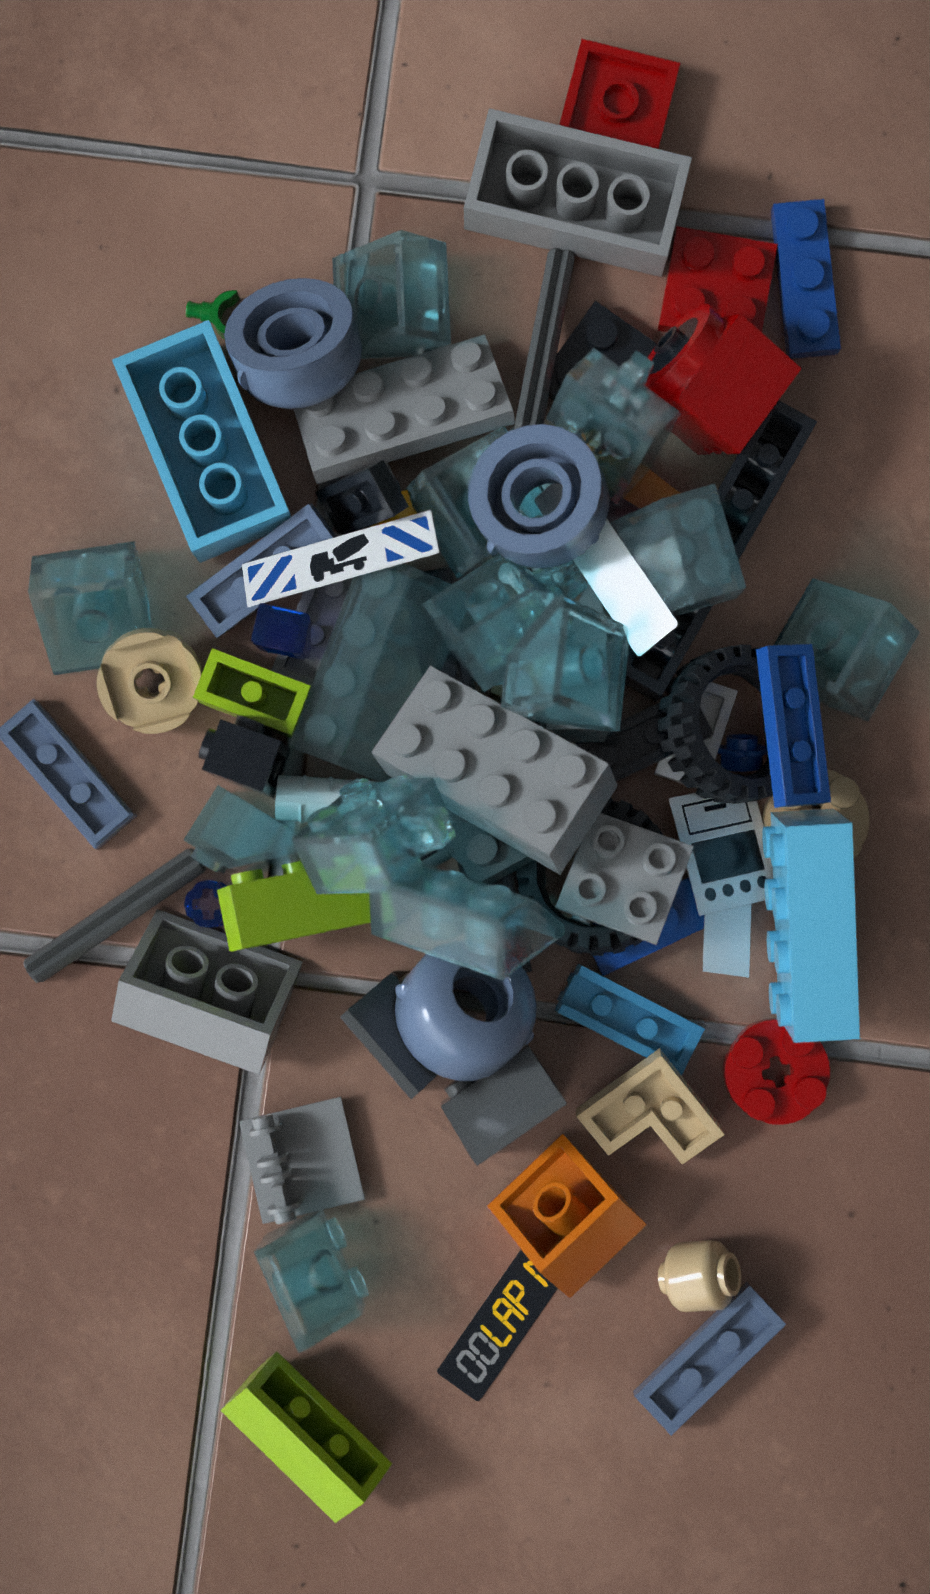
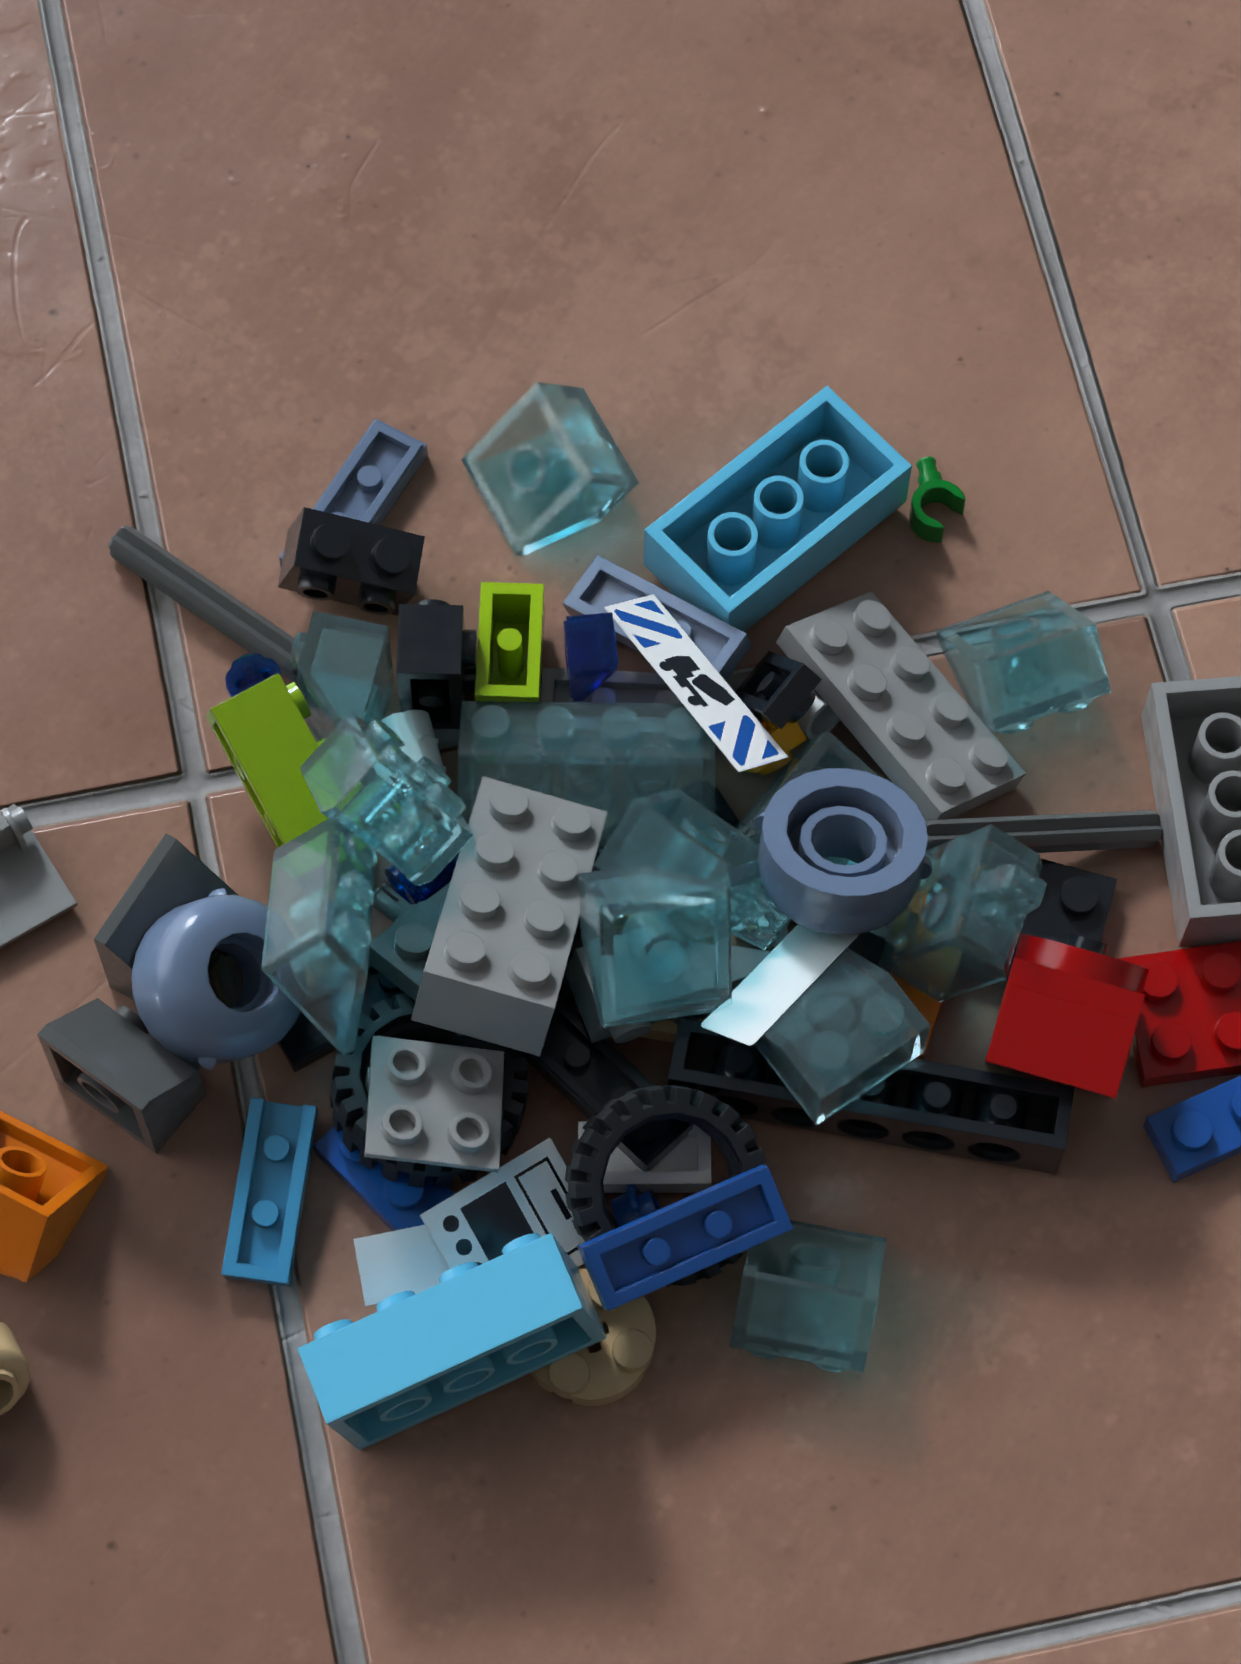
camera: 65 degrees right, 20 degrees down
tan plate [97,628,203,734] -> none
light grey slope [111,909,303,1075] -> none
sand blue piece [224,278,362,409] -> none
tan plate [576,1048,725,1165] -> none
red plate [723,1018,830,1125] -> none
none -> black brick [278,507,425,616]

